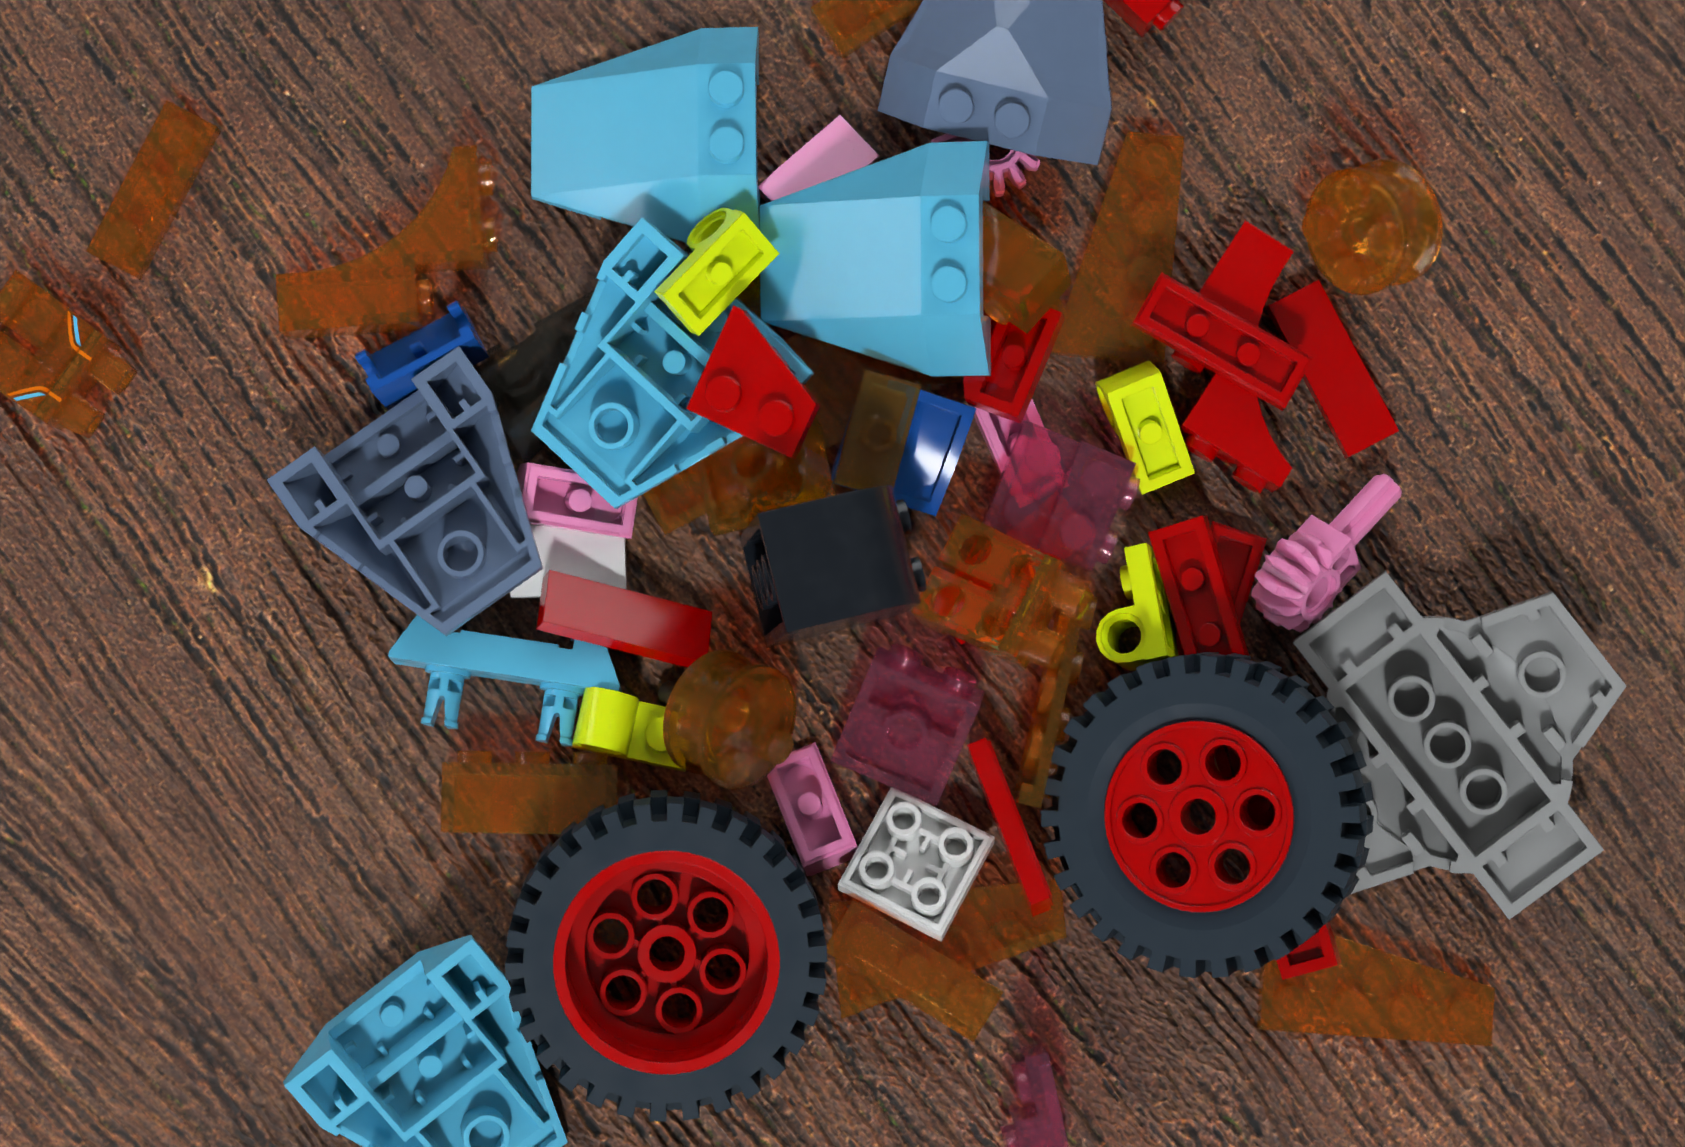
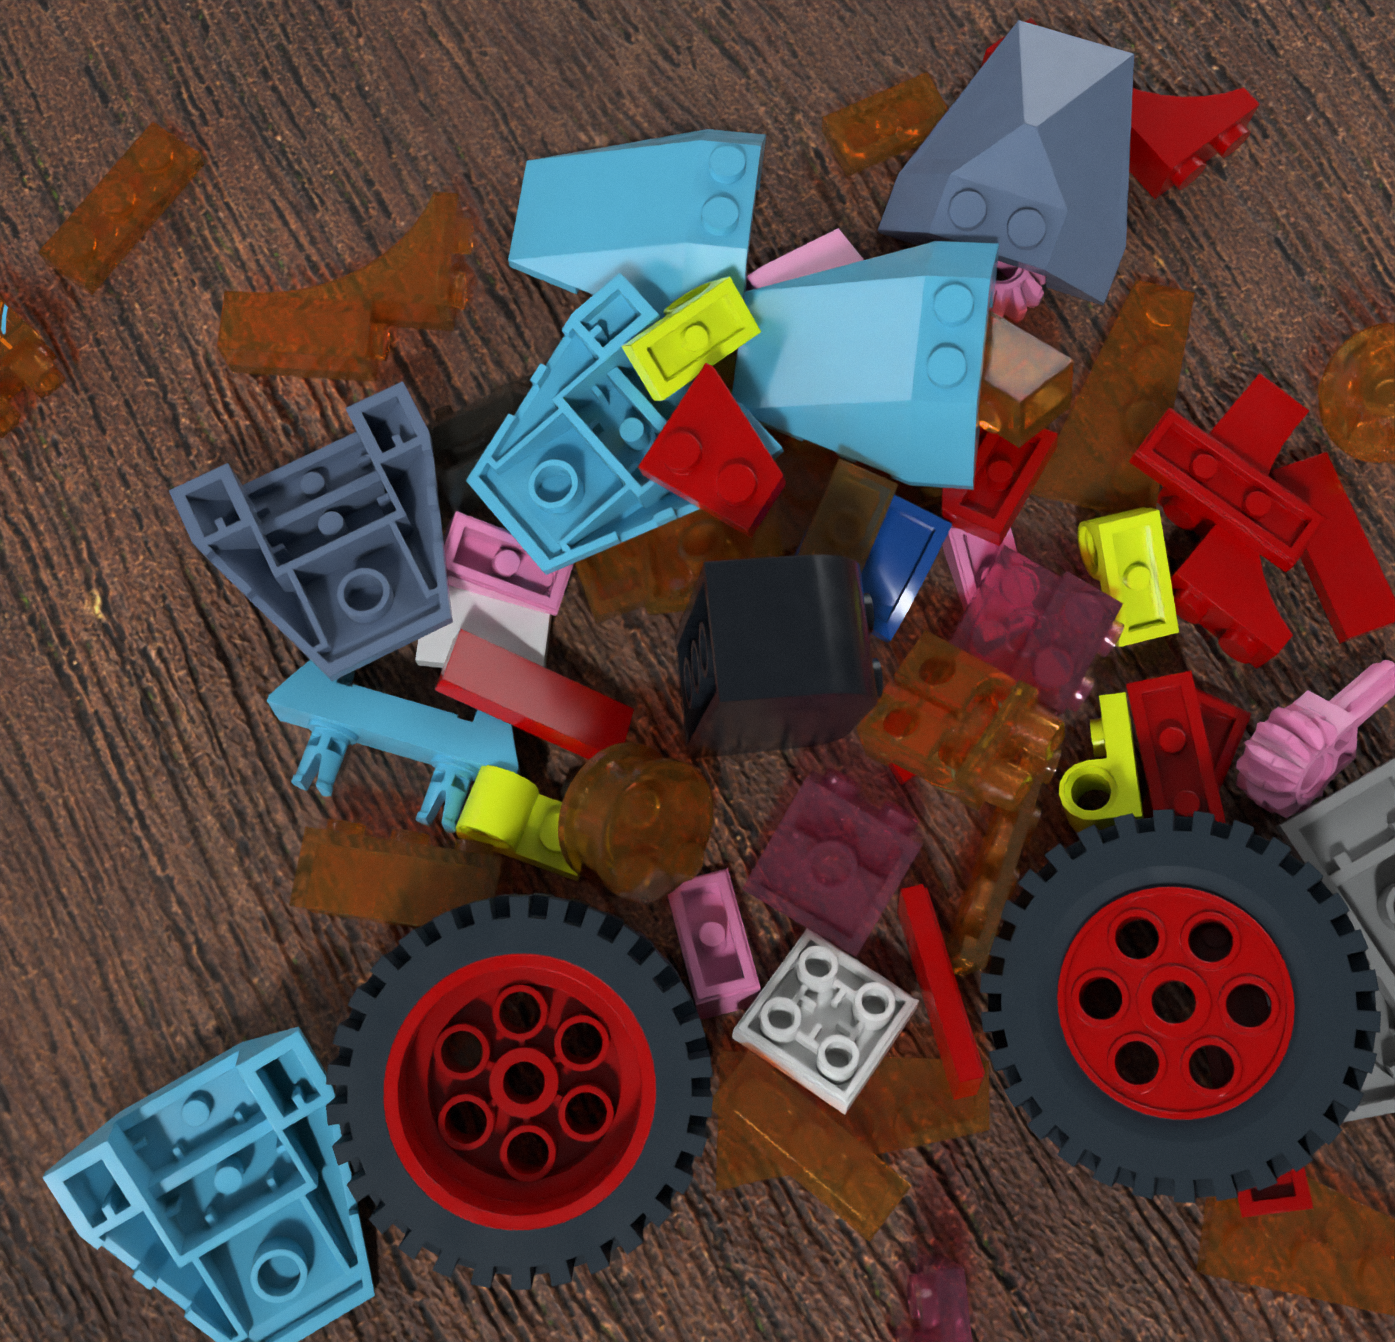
camera: 10 degrees right, 10 degrees down
blue hinge [355,301,489,410] -> none

